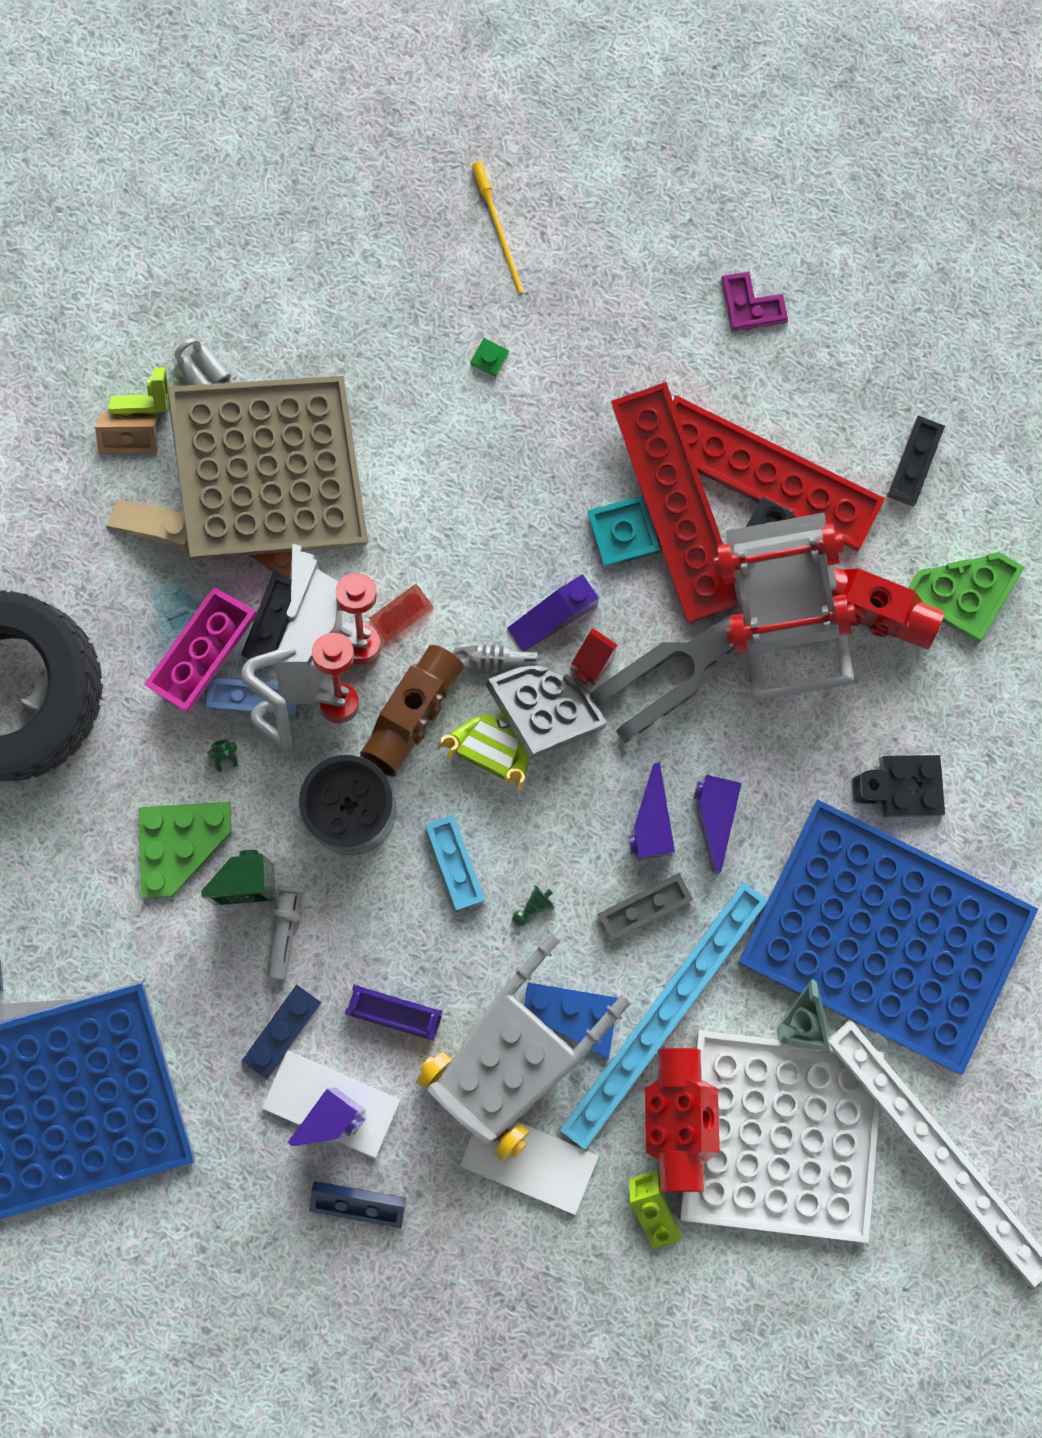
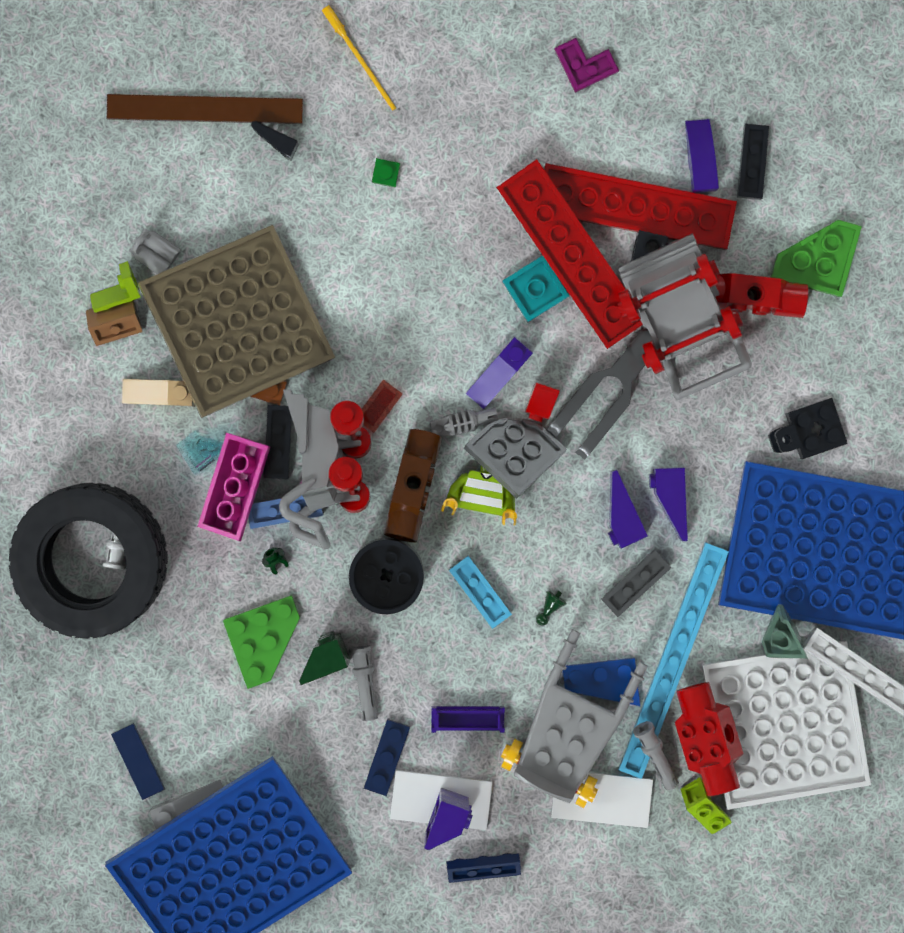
camera: 25 degrees left, 10 degrees up
none -> reddish brown tile [106,94,303,124]
none -> black slope [251,121,299,161]
none -> light grey pin [633,721,679,790]
none -> dark purple slope [685,119,719,193]

